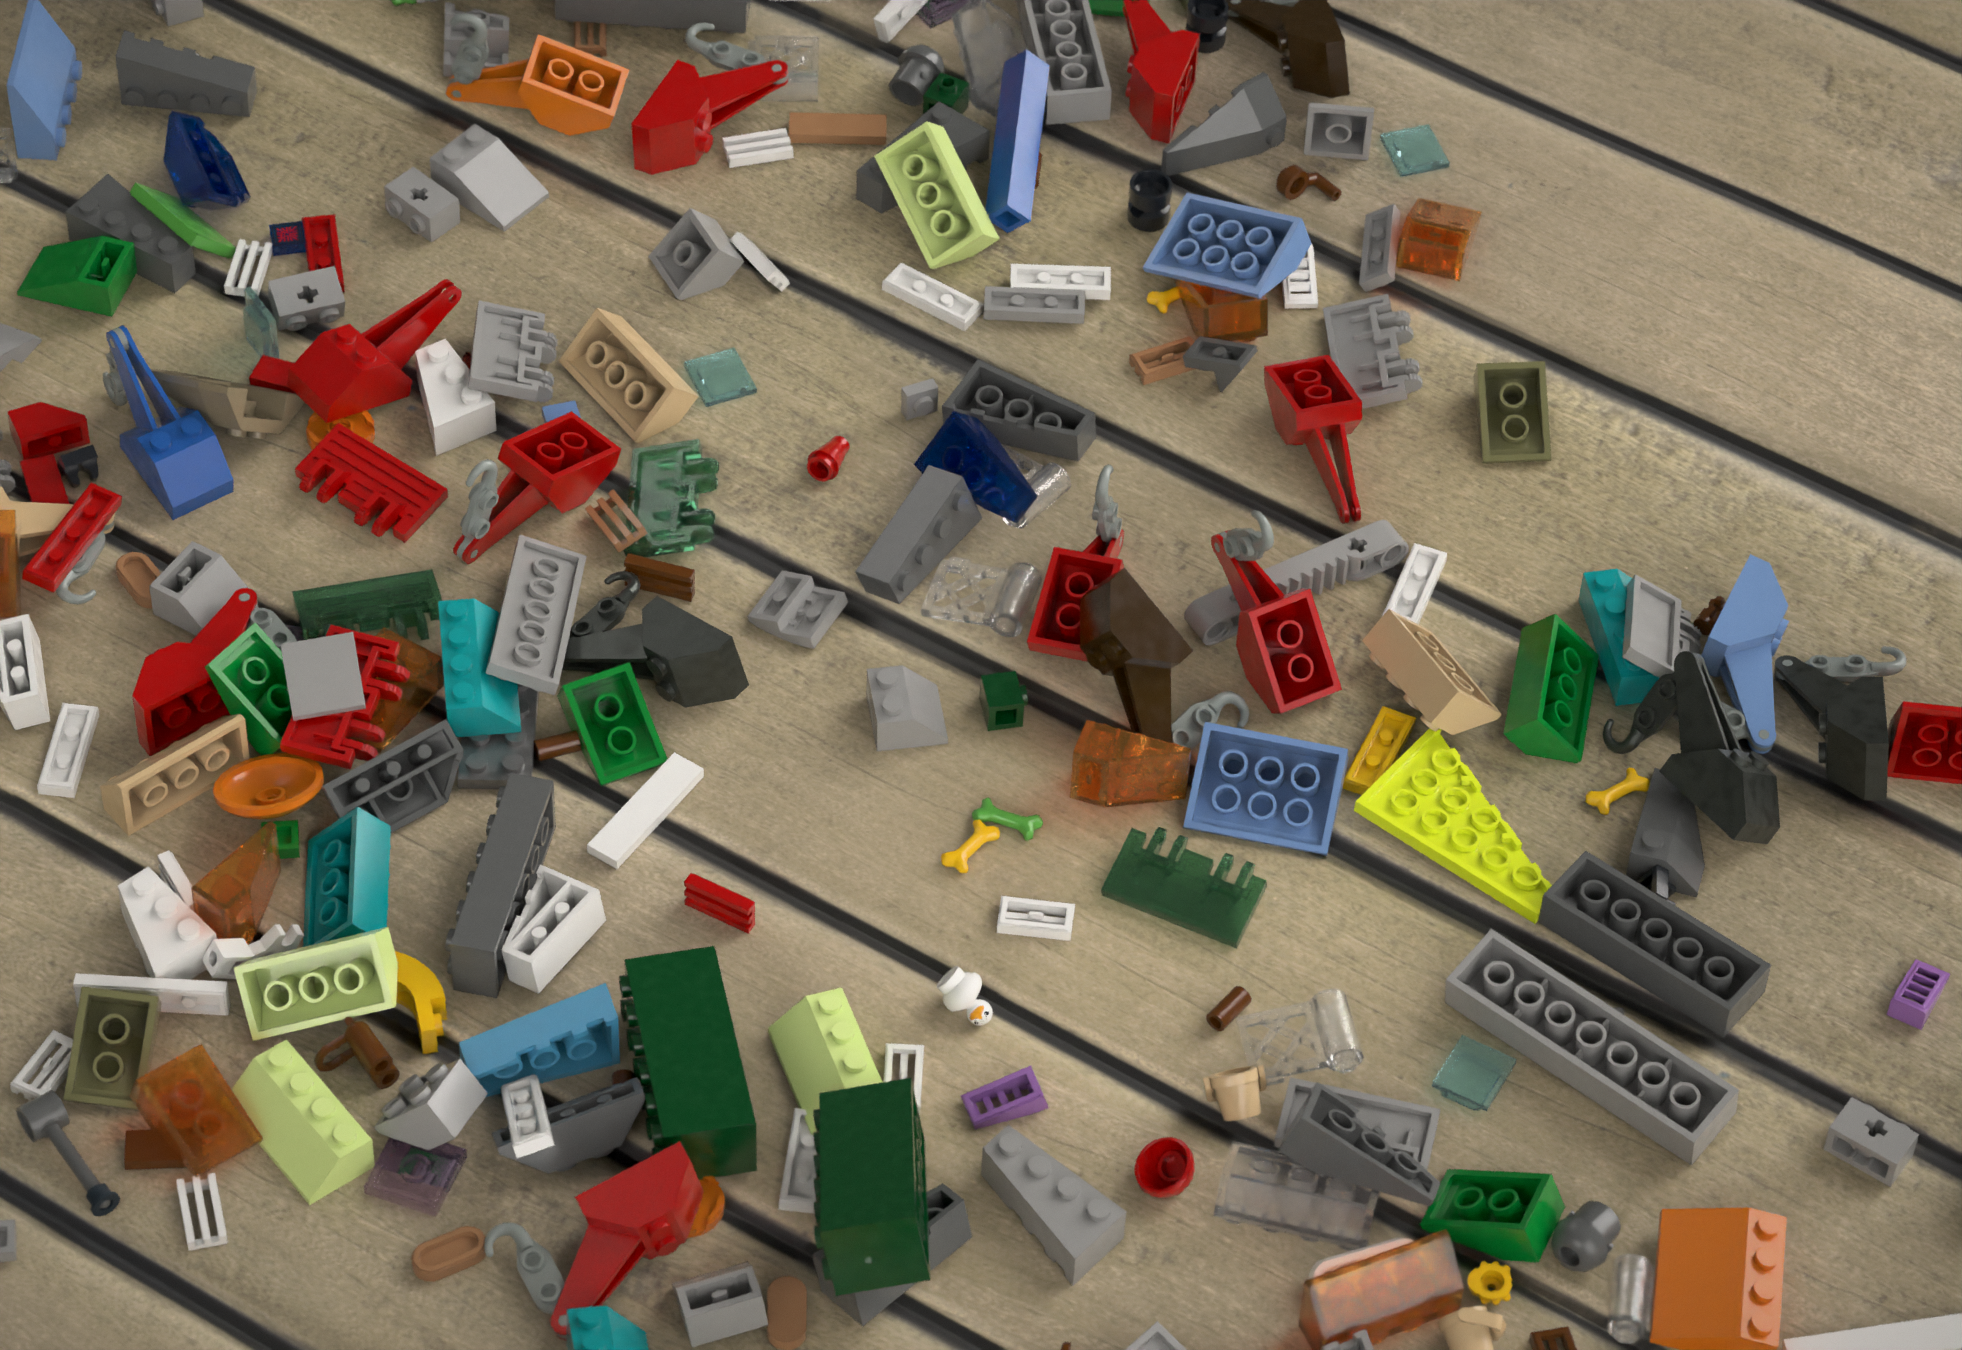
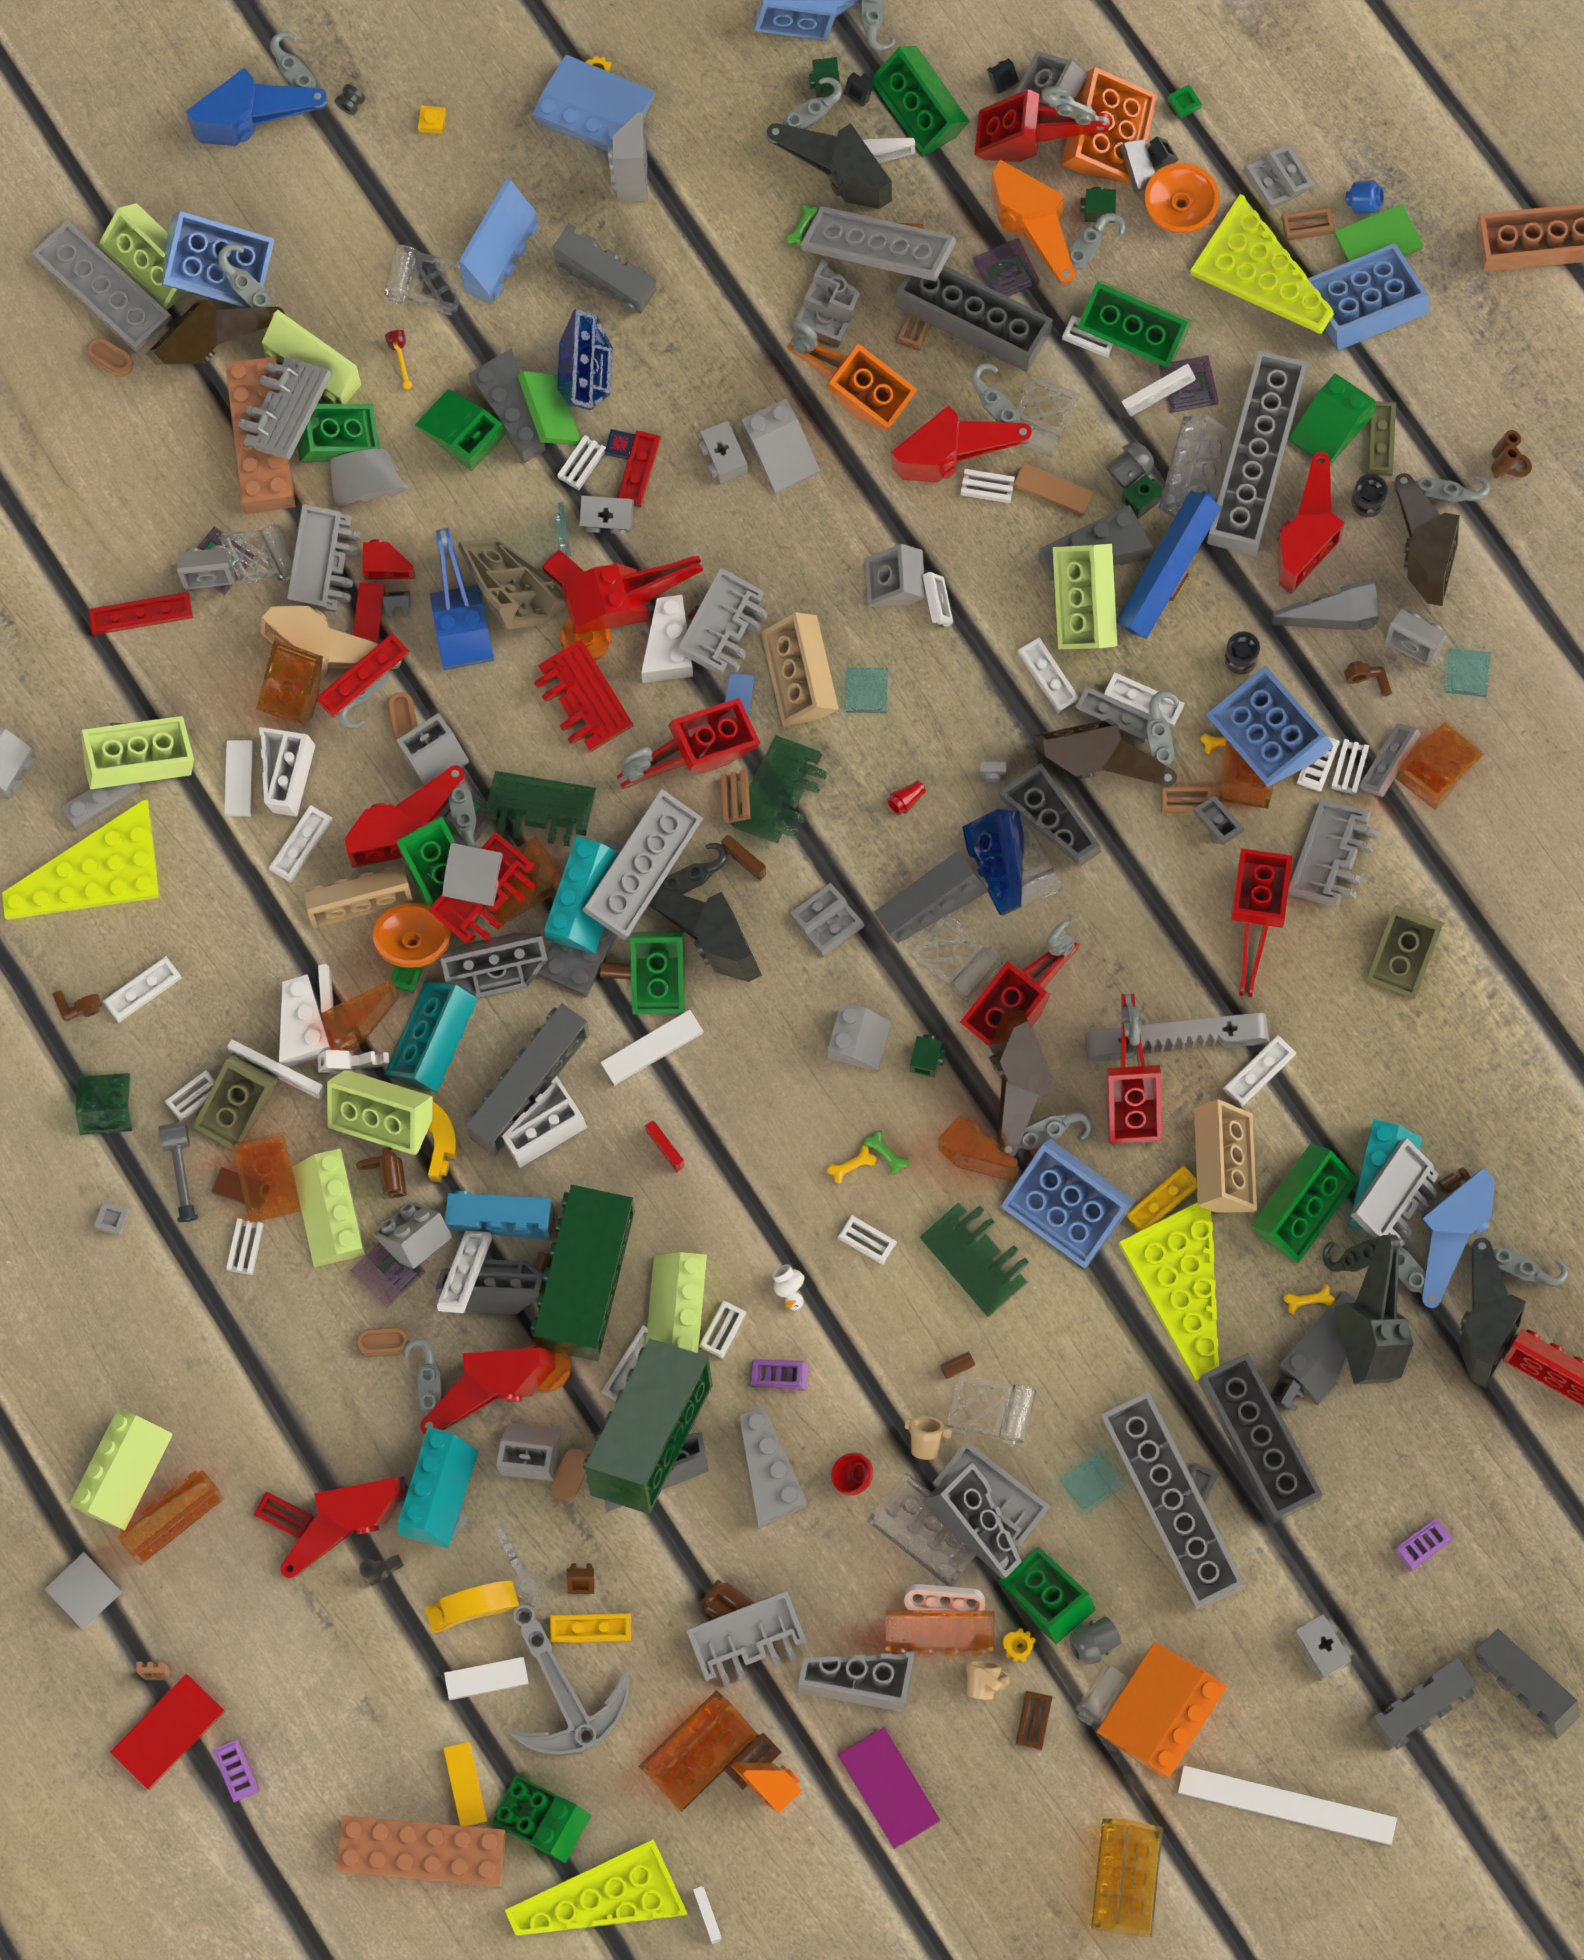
camera: 30 degrees right, 25 degrees up
none -> dark brown slope [1035,691,1179,787]
none -> white tile [1331,739,1369,795]

